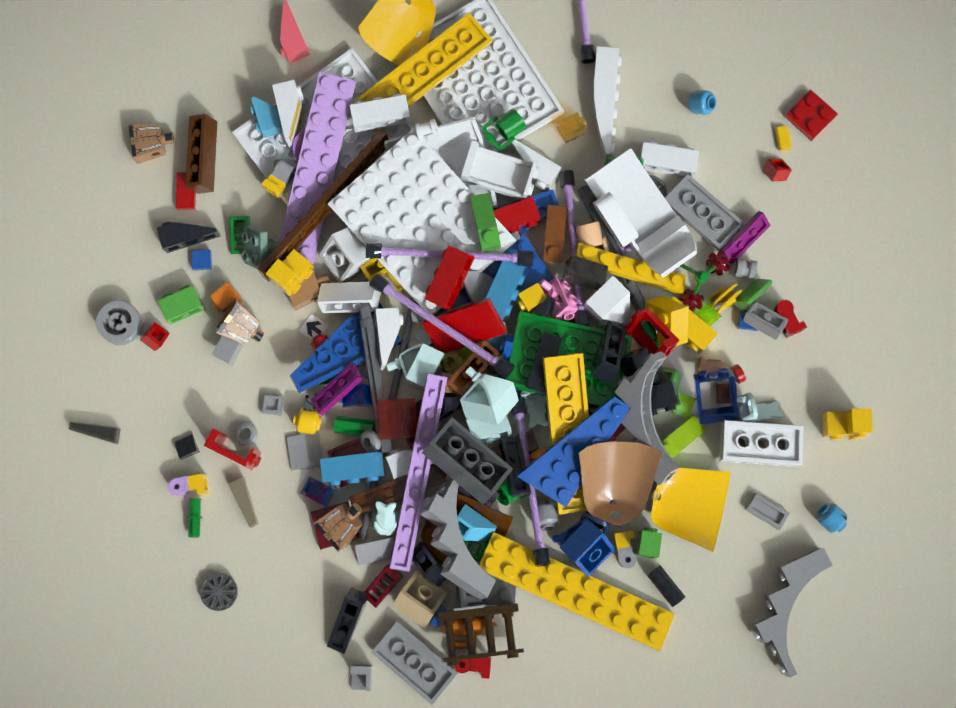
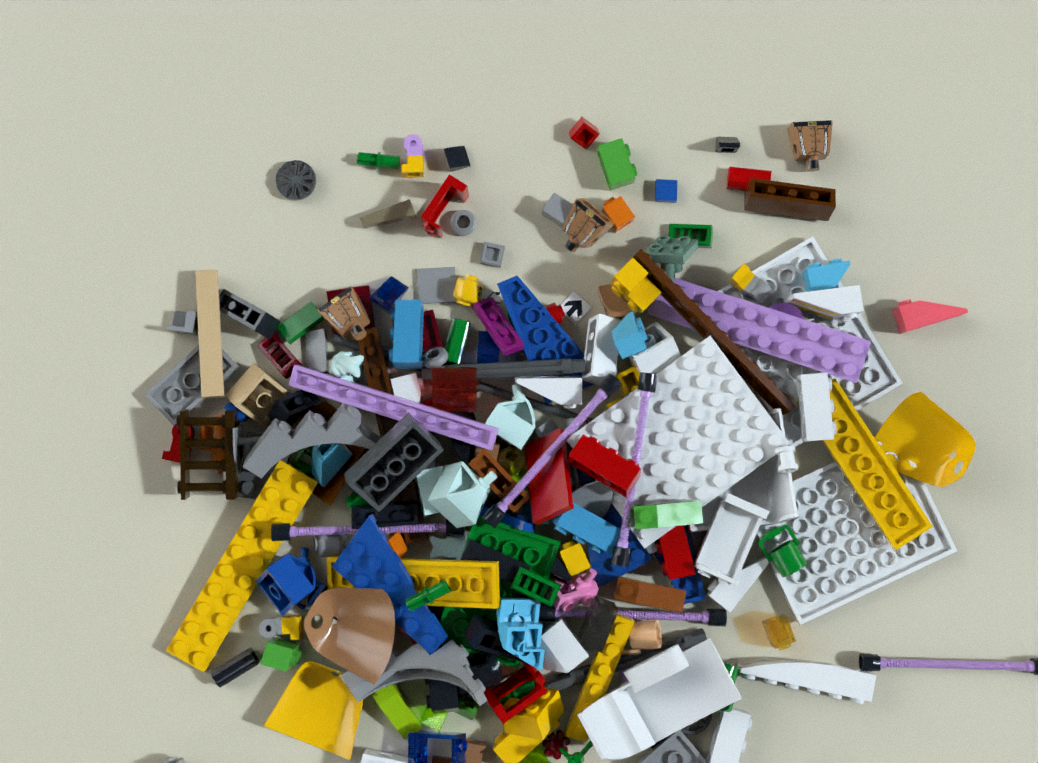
camera: 90 degrees right, 5 degrees up
clear smoke piece [69,422,121,445] -> none
light grey wheel [96,301,142,345] -> none
black slope [157,222,221,253] -> none
none -> tan tile [195,270,225,399]
none -> green tile [278,301,324,345]
none -> green axle [405,579,451,611]
none -> medium azure slope [497,598,545,670]
none -> green slope [510,567,562,607]
none -> medium azure slope [611,311,648,359]
none -> black slope [715,137,740,153]

